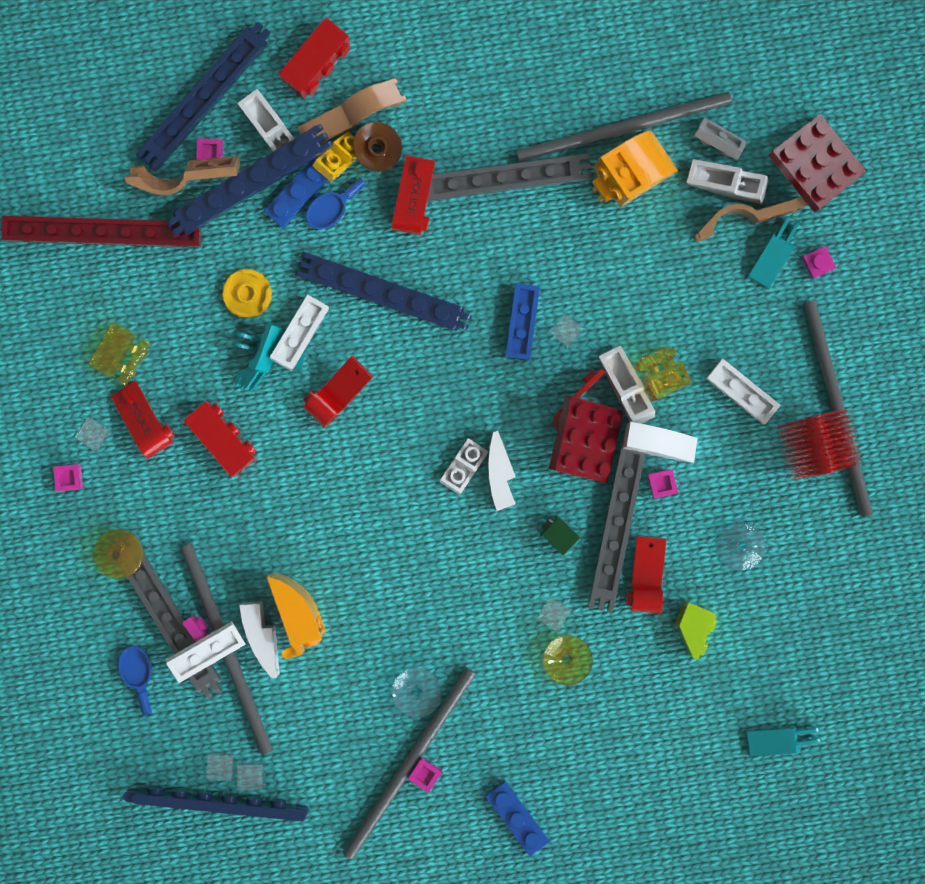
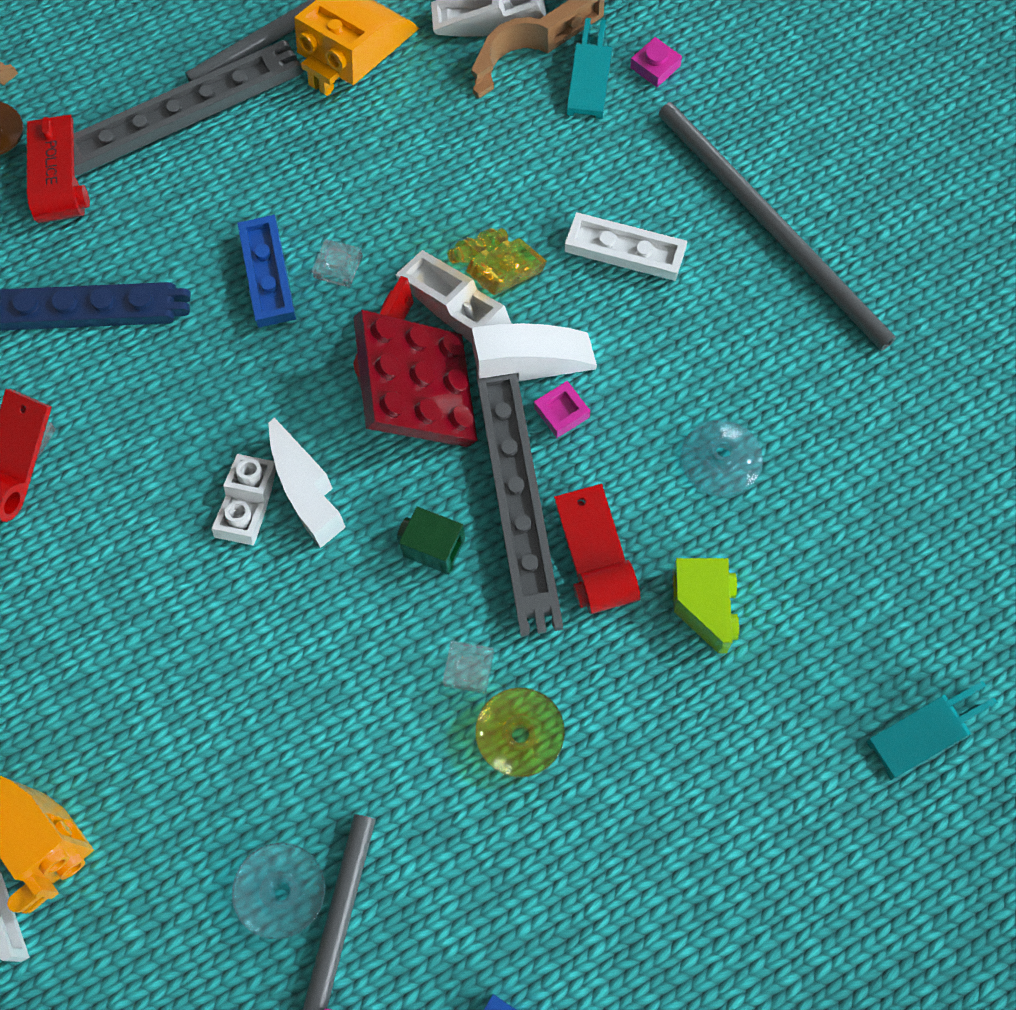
camera: 15 degrees left, 20 degrees down
red piece [775,409,864,480] -> none

